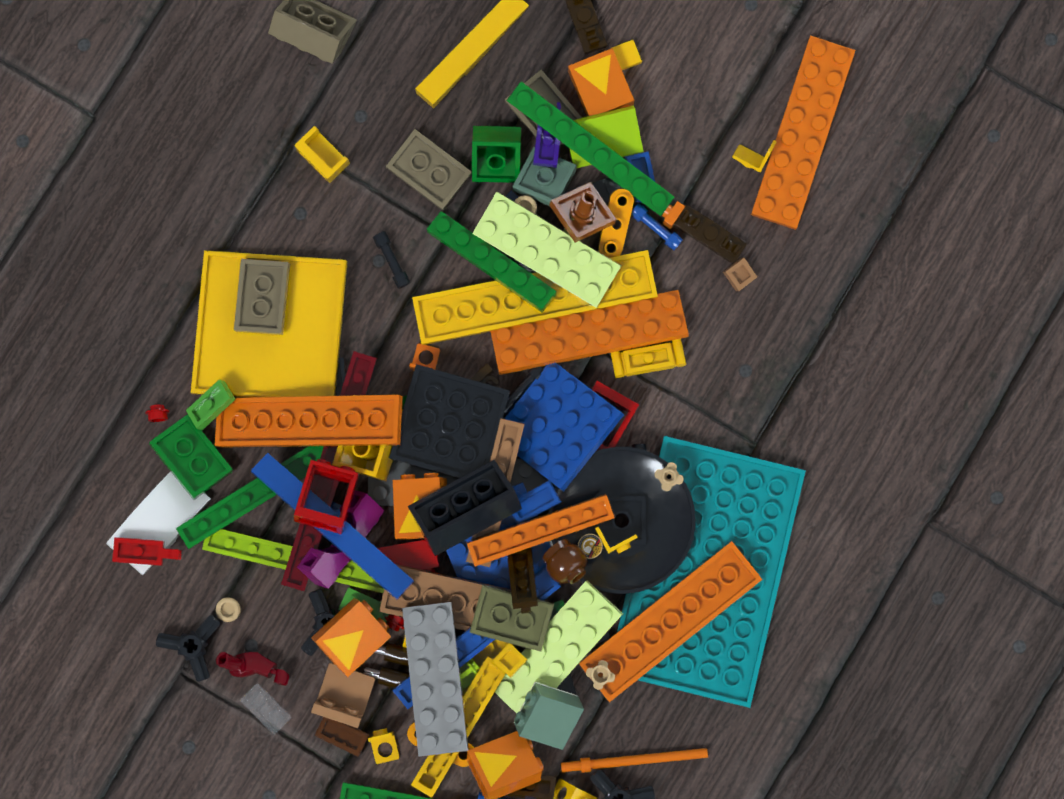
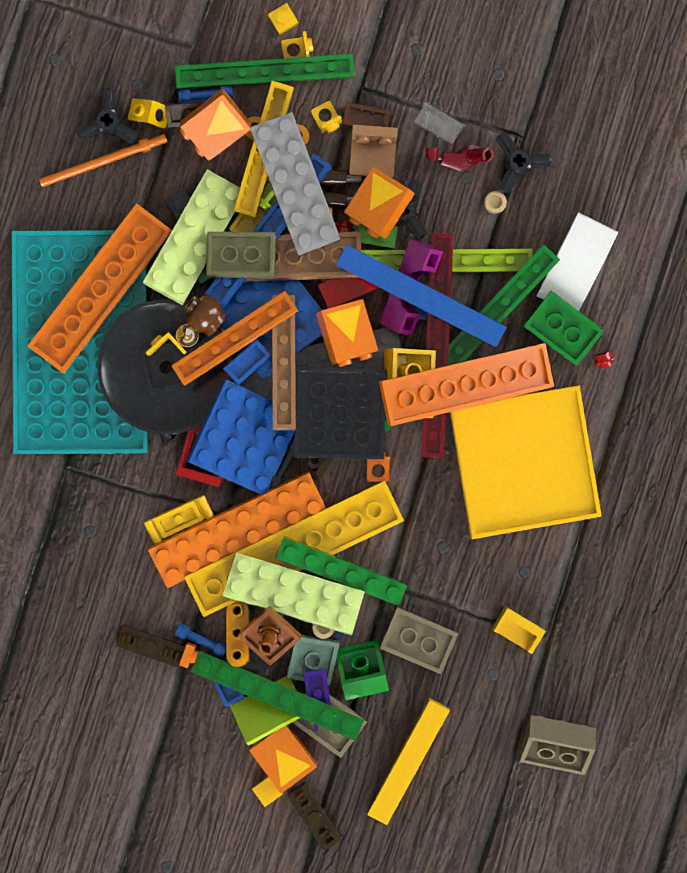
camera: 170 degrees right, 5 degrees up
red plate [112,537,182,566] -> none
bright green plate [186,380,236,430] -> none
dark tan plate [234,259,290,335] -> none
red window [294,459,358,534] -> none
black bar [373,231,411,289] -> none
black slope [408,460,522,556] -> none
yellow plate [493,643,528,678] -> none
dark brown plate [507,547,538,614] -> none
sand green piece [514,682,584,750] -> none
tan plate [586,660,615,690] -> none
tan plate [655,462,684,491] -> none
medium nougat plate [723,258,757,291] -> none
yellow bracket [732,140,777,172] -> none
orange plate [751,35,855,230] -> none

